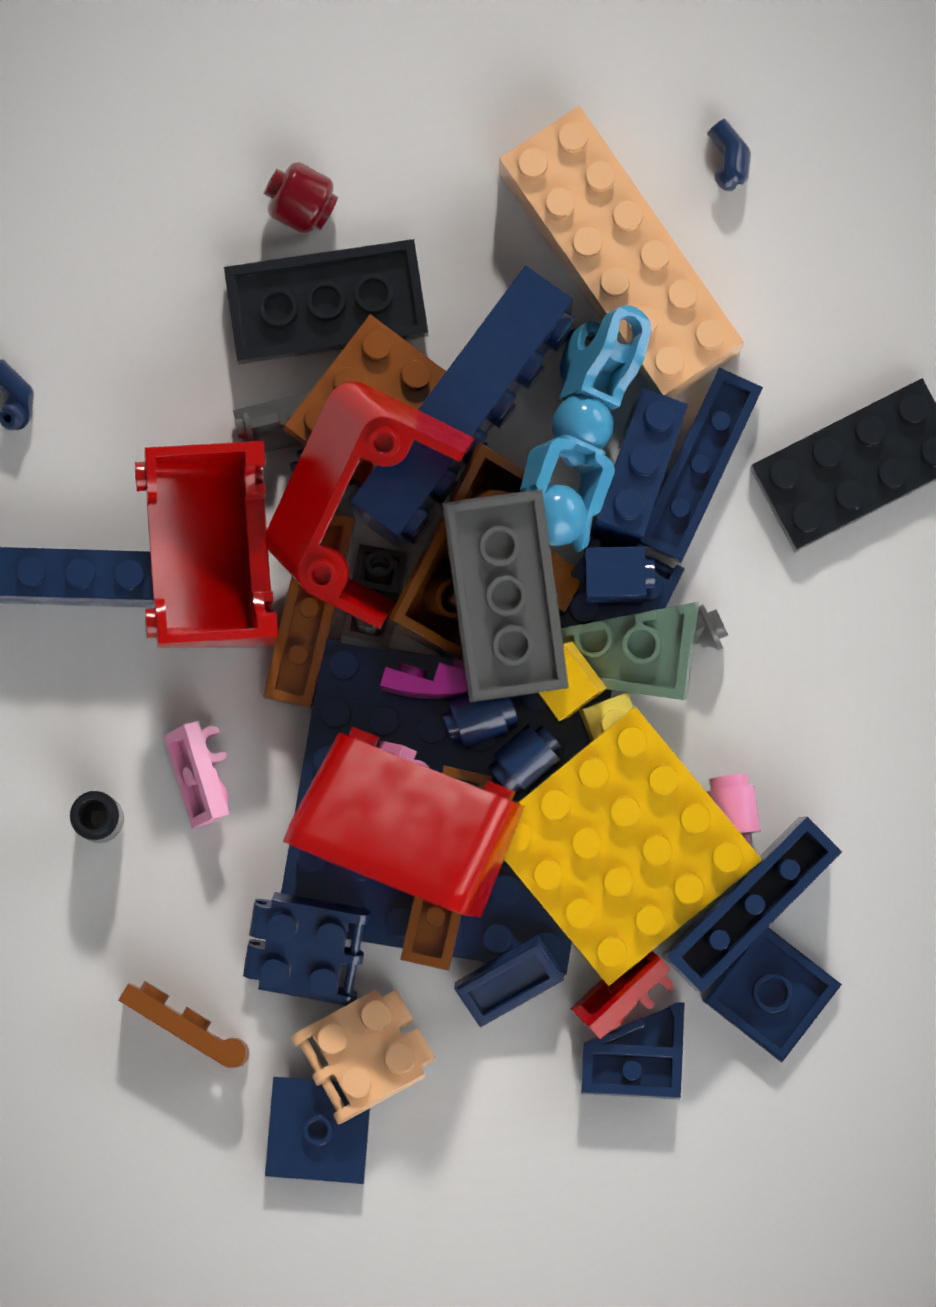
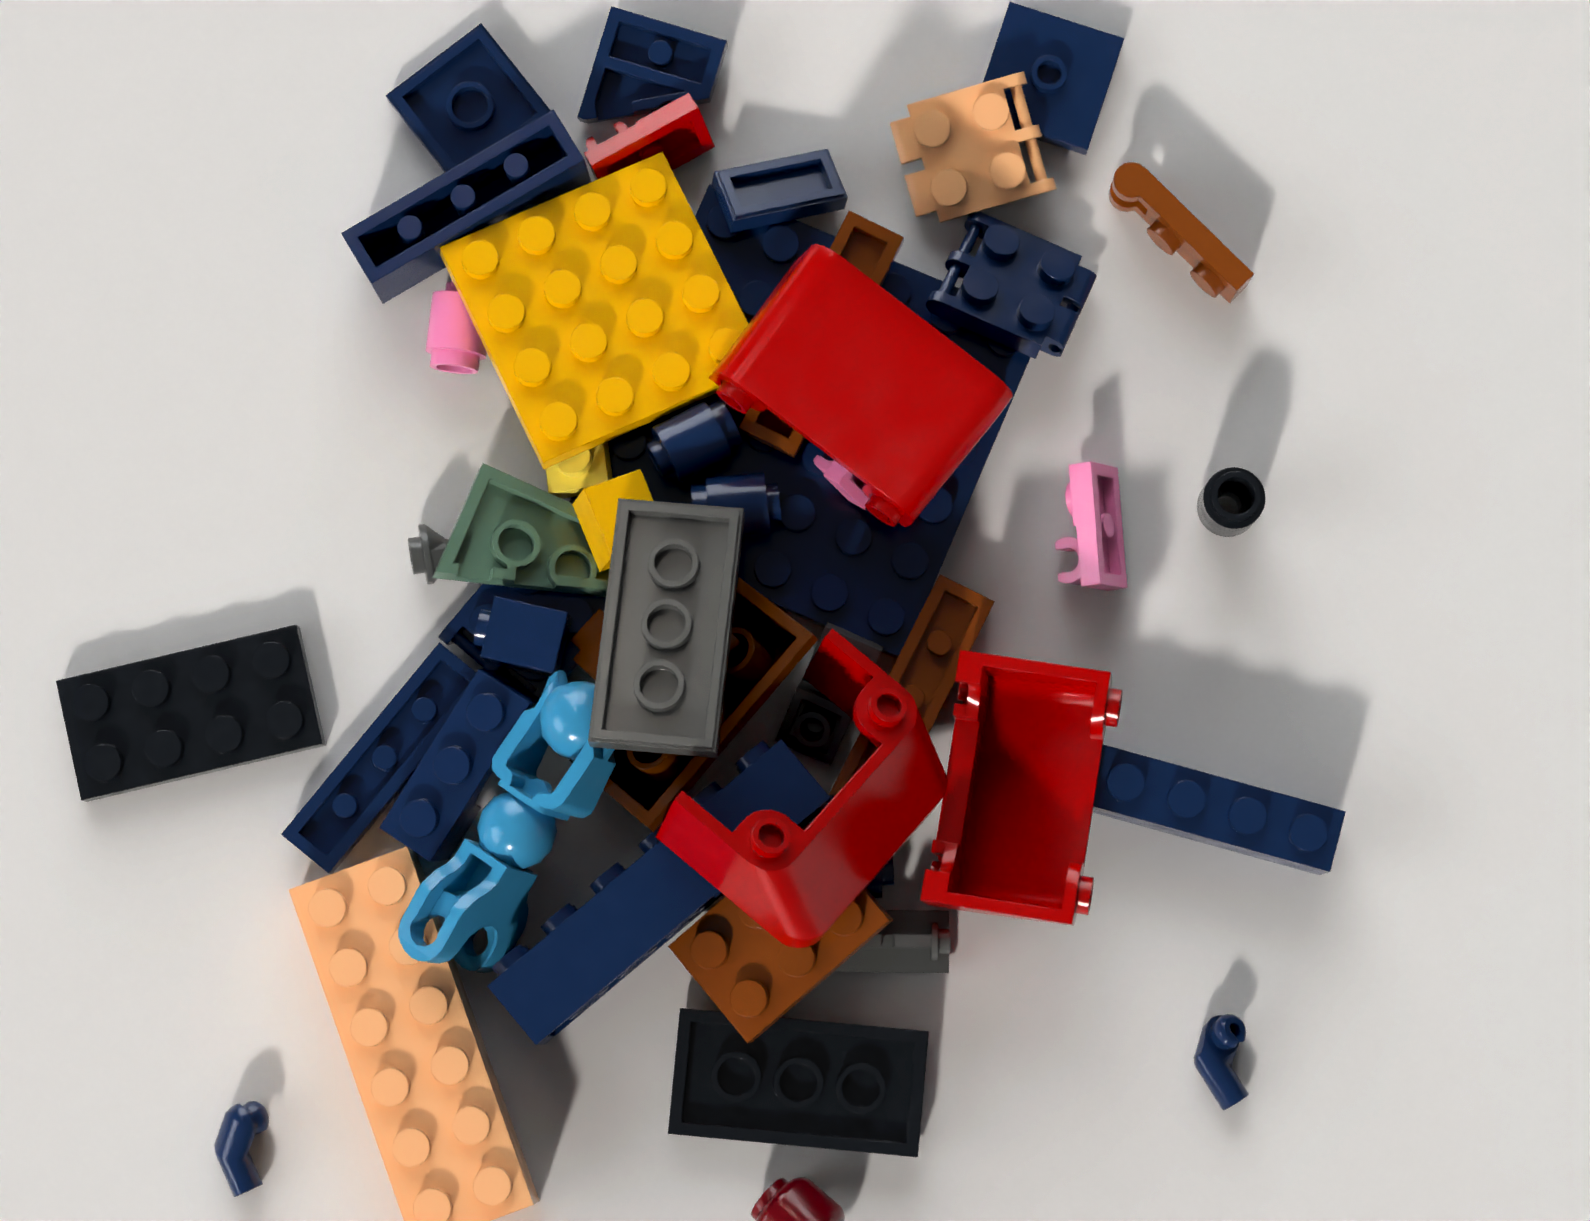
camera: 165 degrees left, 0 degrees up
magenta slope [380,659,467,699] -> none

